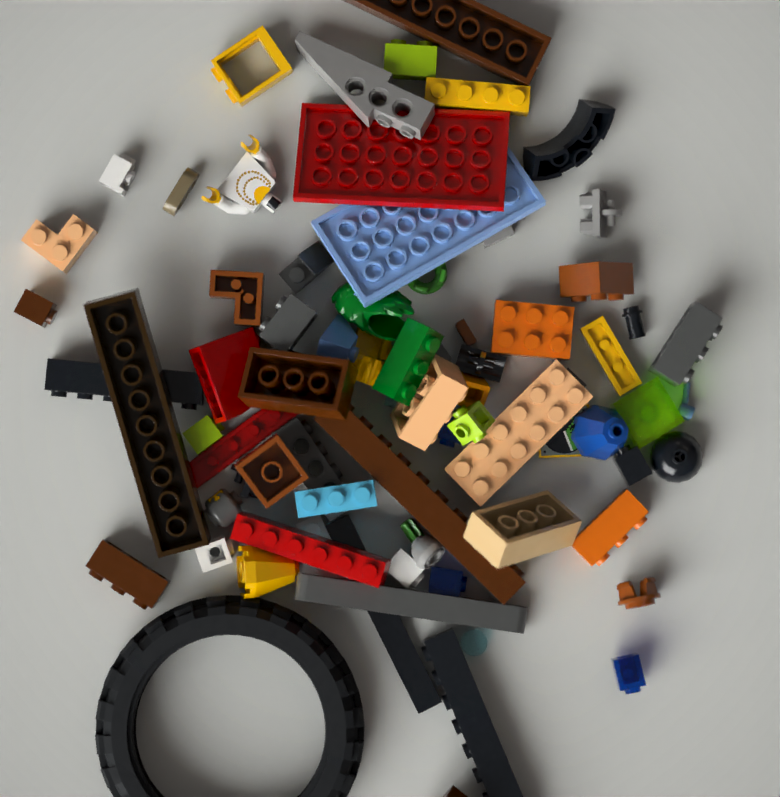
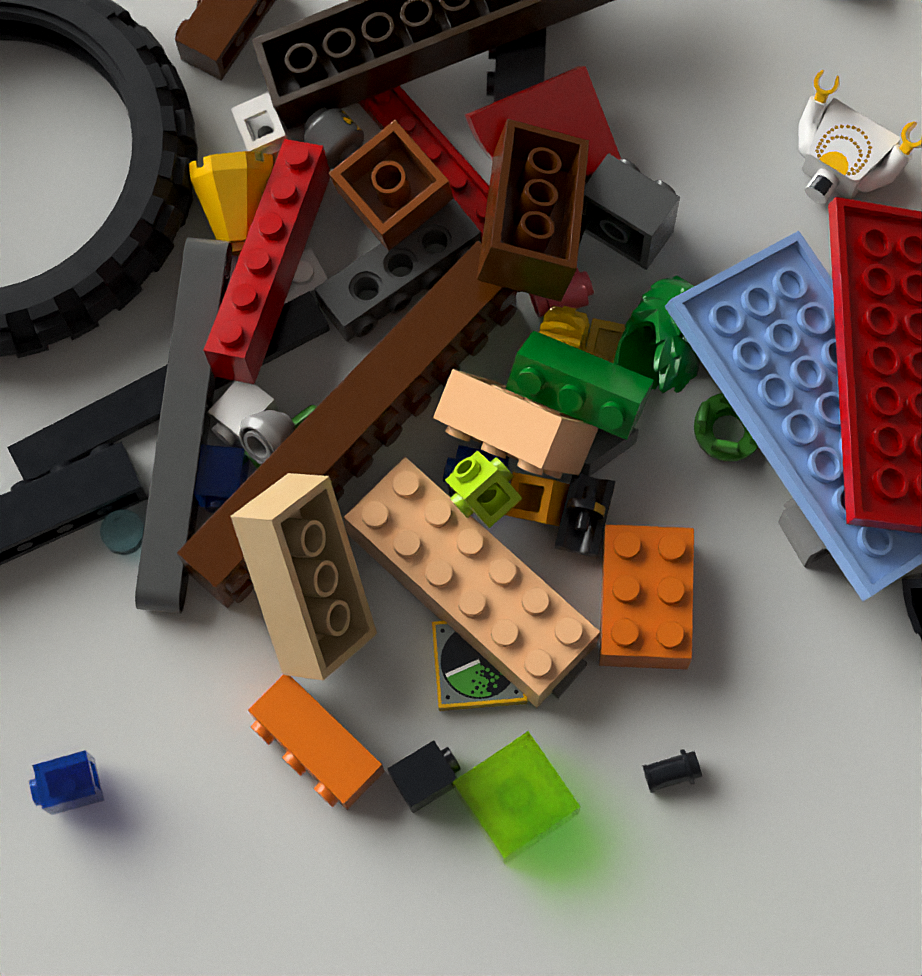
camera: 90 degrees right, 15 degrees down
dark tan beam [163,167,199,216] -> none
lime brick [182,415,225,455] -> none
dark orange brick [209,270,265,327] -> none
dark grey slope [279,241,335,294] -> none
medium azure brick [294,480,377,518] -> none
medium blue slope [316,314,359,363] -> none
reddish brown tile [455,319,477,346] -> none
dark orange brick [559,261,634,303] -> none
blue cone [571,405,629,461] -> none
light grey hips [580,189,622,238] -> none
yellow plate [580,316,642,397] -> none
dark orange piece [617,577,661,610] -> none
dark grey brick [648,301,723,387] -> none
black cylinder [650,431,703,483] -> none
hand [677,382,695,421] -> none

